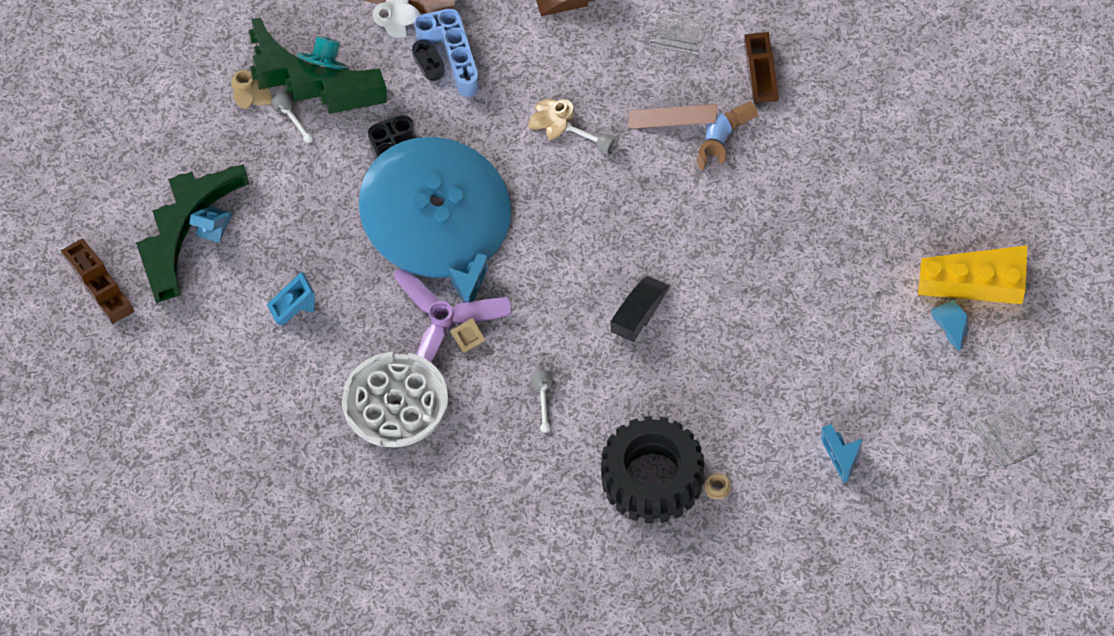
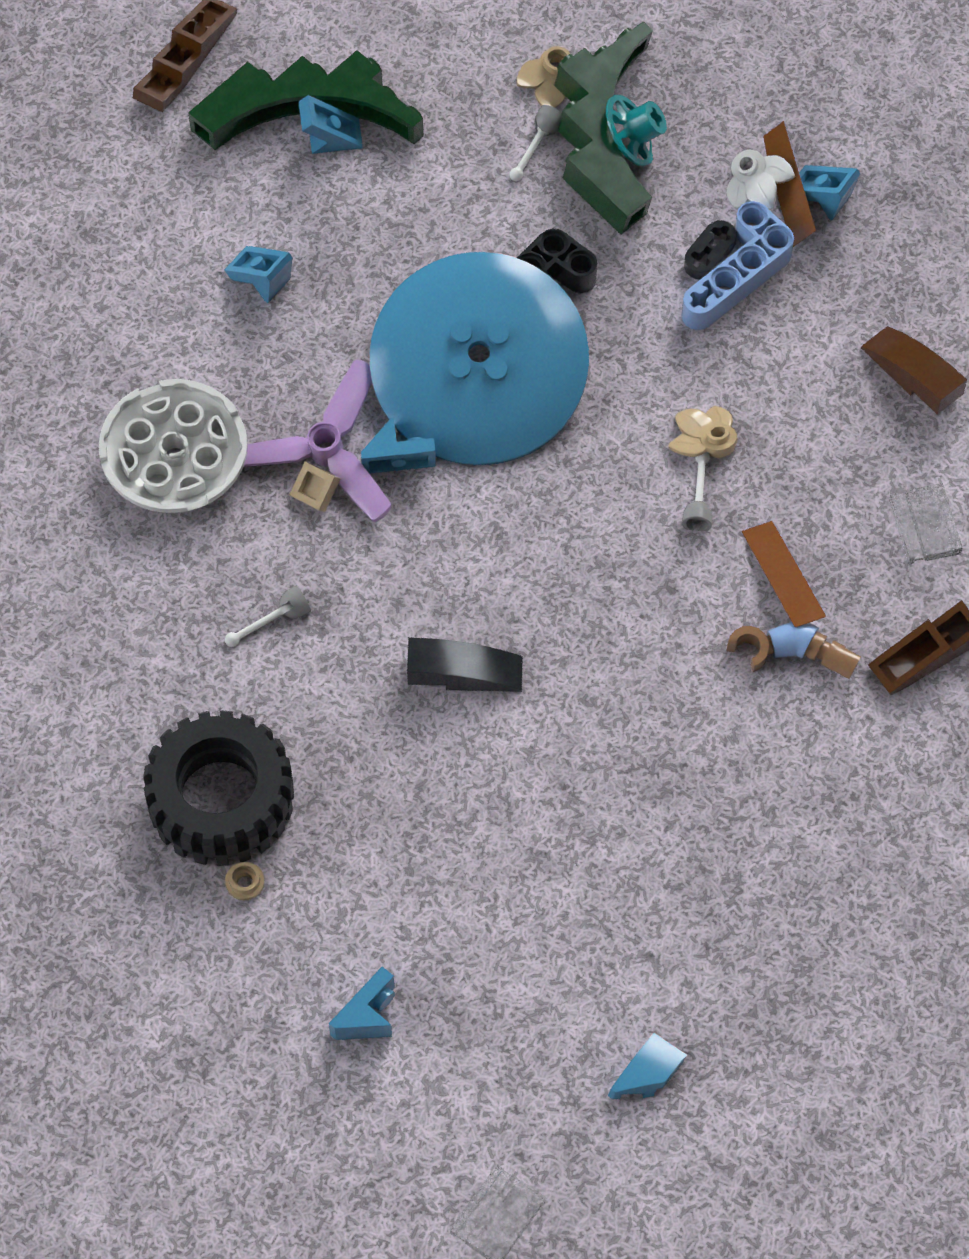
camera: 60 degrees right, 5 degrees up
yellow wedge [918,245,1027,304] -> none

